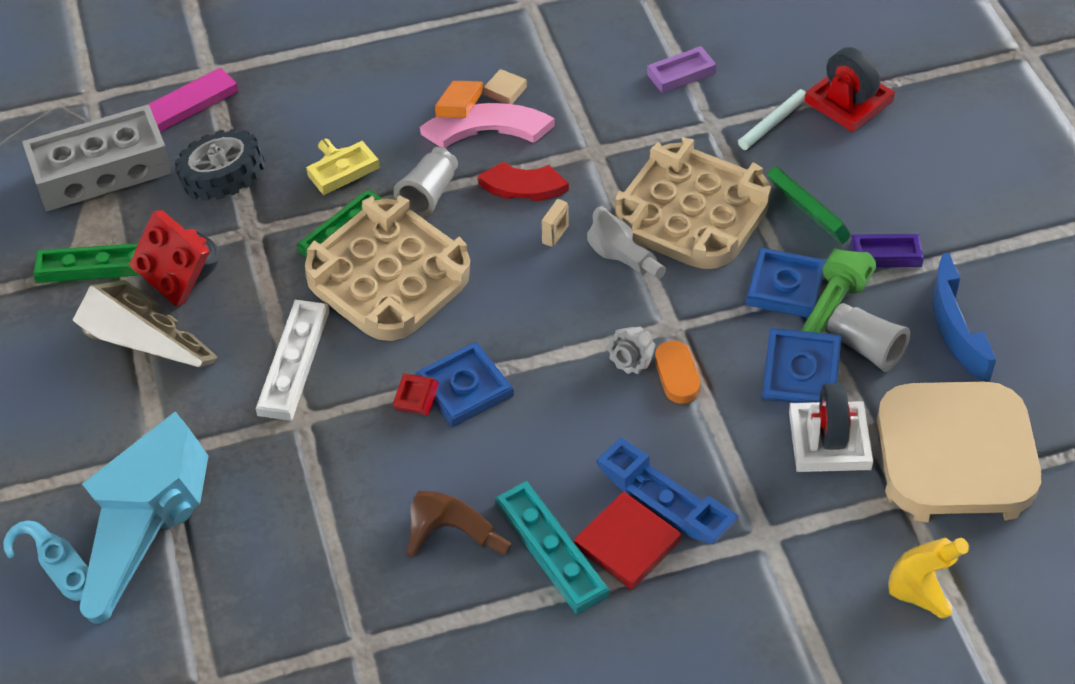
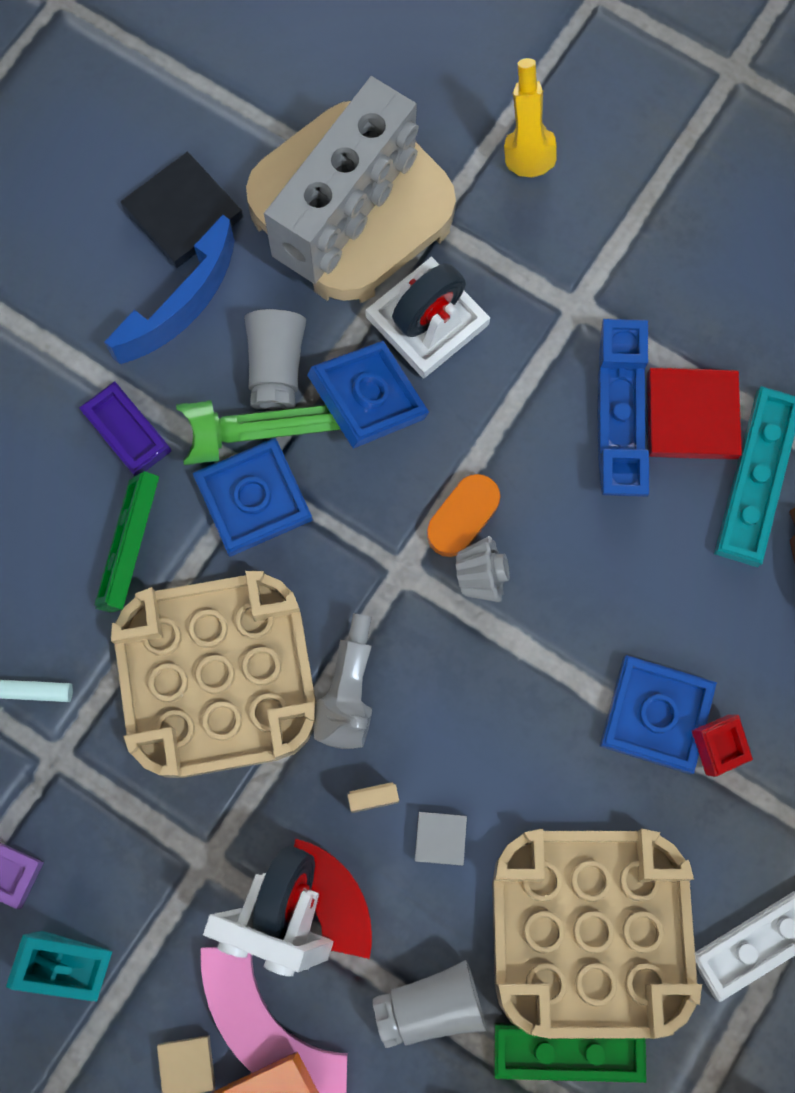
camera: 135 degrees left, 25 degrees up
none -> teal slope [6,931,112,1002]
none -> black tile [121,151,243,268]
none -> white plate [203,846,334,976]
none -> light grey brick [264,76,419,284]
none -> light grey tile [415,812,467,866]

